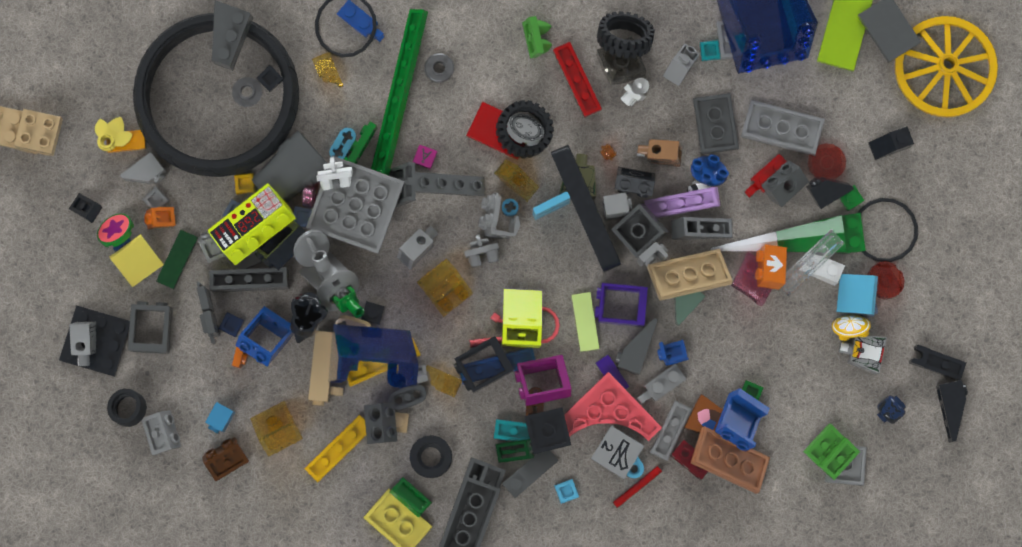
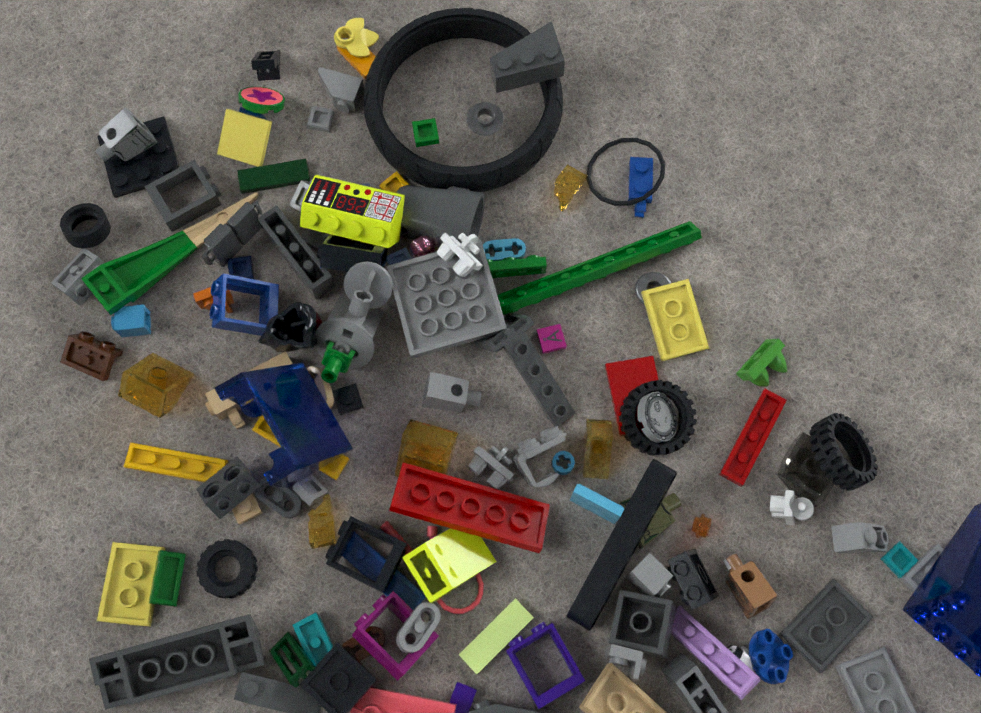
camera: 55 degrees right, 10 degrees down
orange bracket [144,207,176,229] -> none
black plate [256,65,284,92] -> none
none -> green plate [81,192,259,315]
none -> red plate [389,462,550,554]
none -> light grey plate [396,602,441,653]
none -> green plate [412,118,440,147]
none -> light yellow tile [641,279,709,361]

